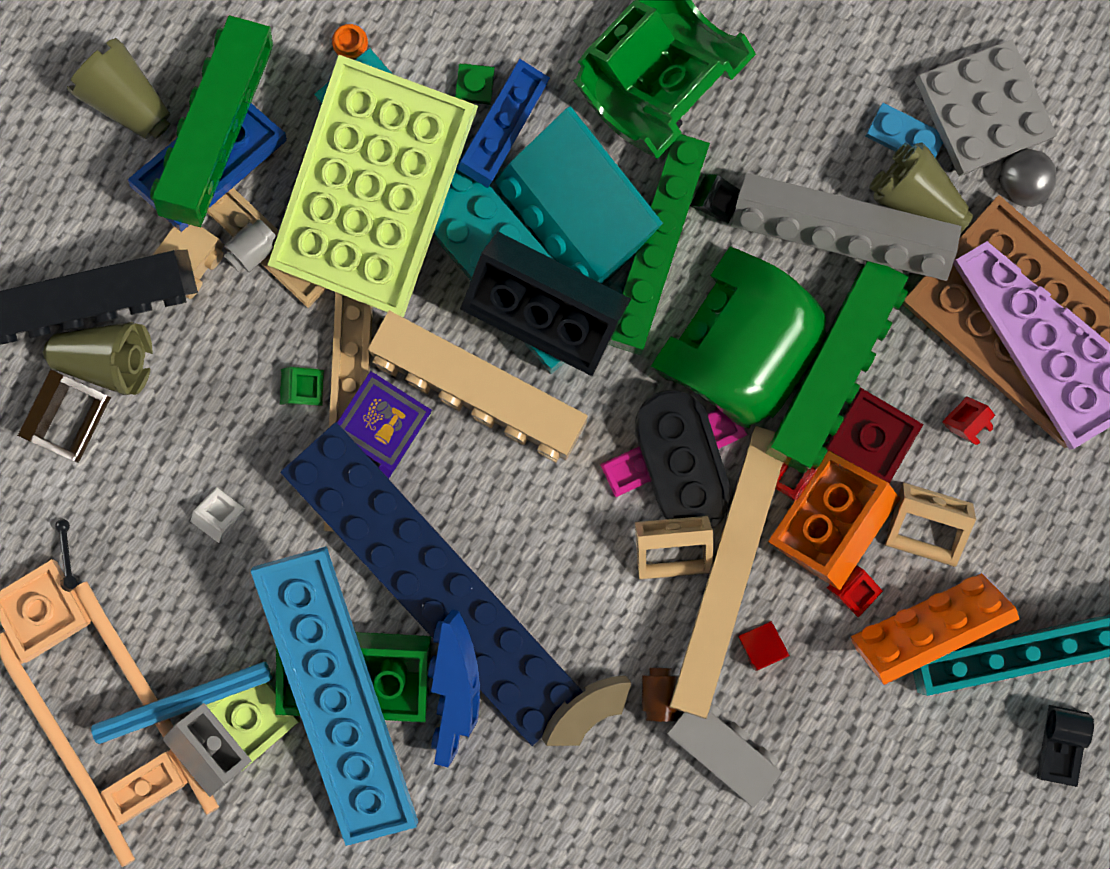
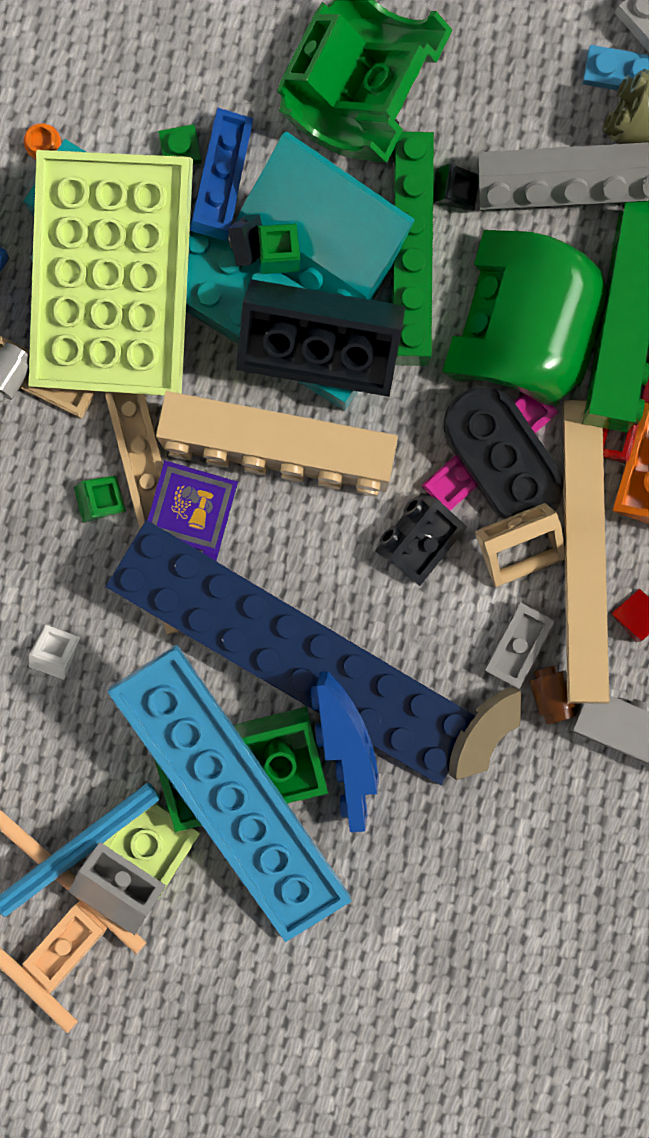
camera: 15 degrees left, 0 degrees up
none -> black plate [228,214,262,266]
none -> green slope [258,224,300,274]
none -> black bracket [375,493,467,586]
none -> light grey plate [484,603,555,689]

